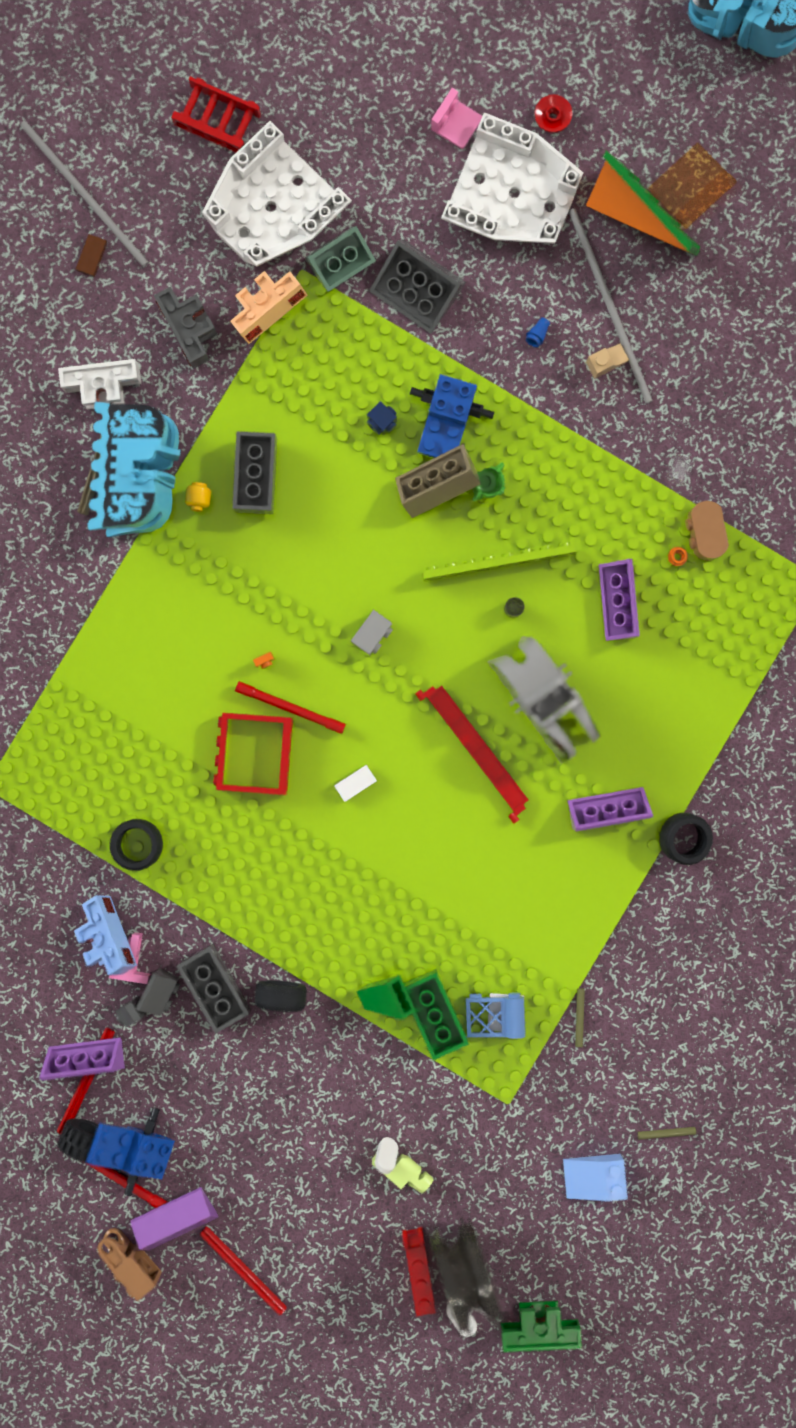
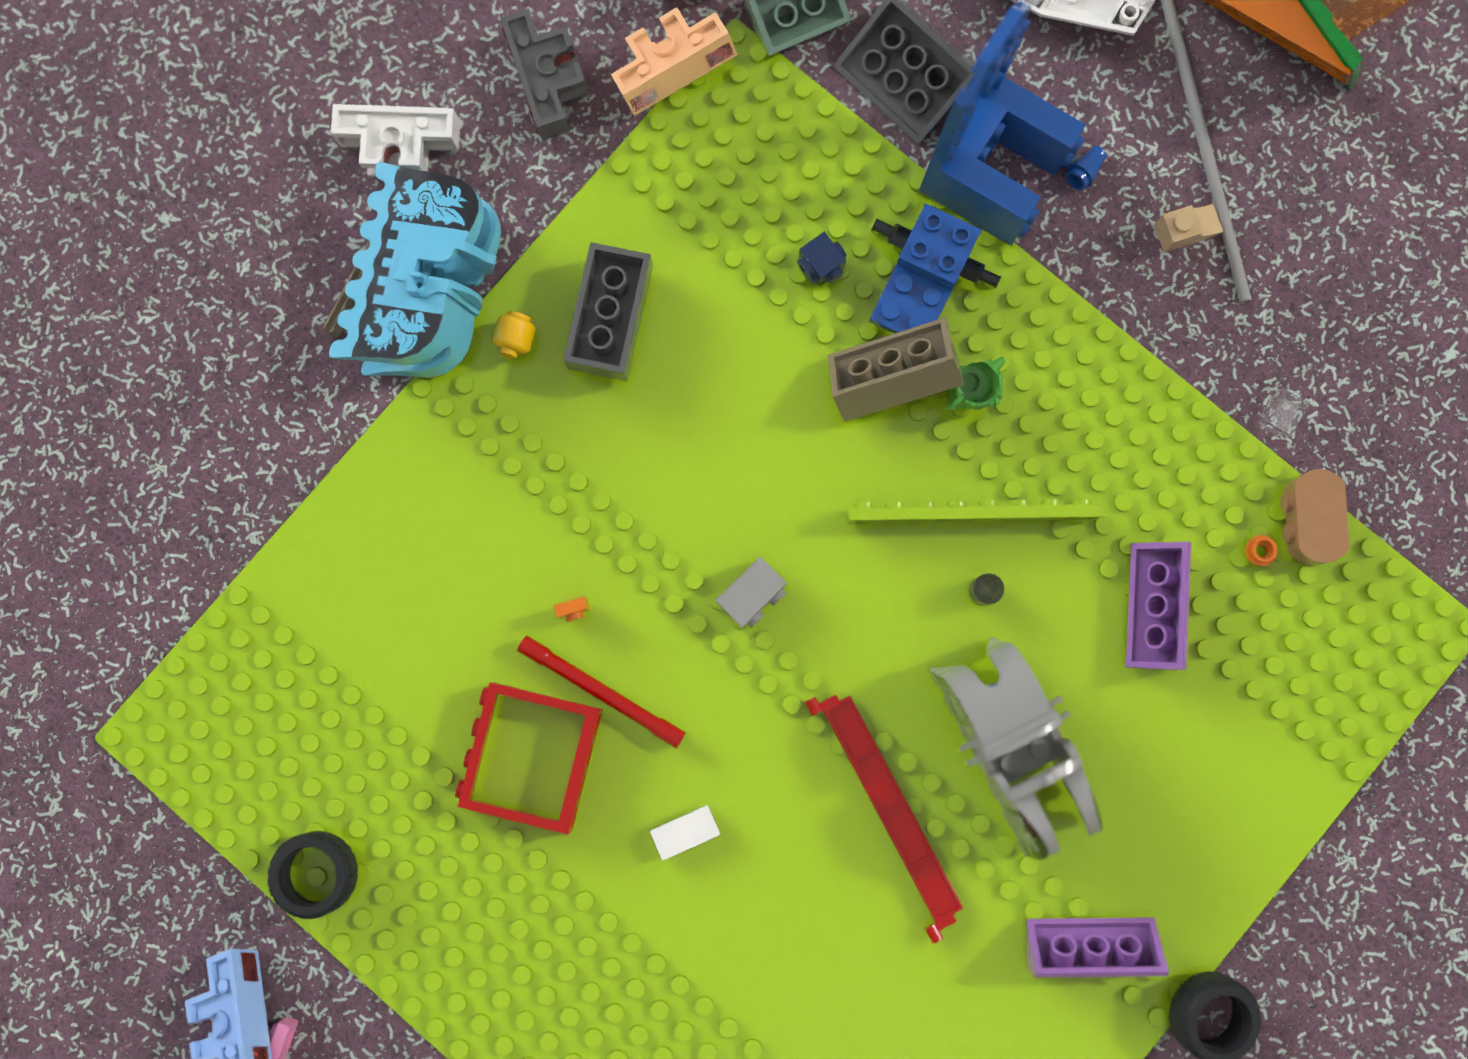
camera: 15 degrees right, 5 degrees down
none -> blue bracket [919,0,1086,246]

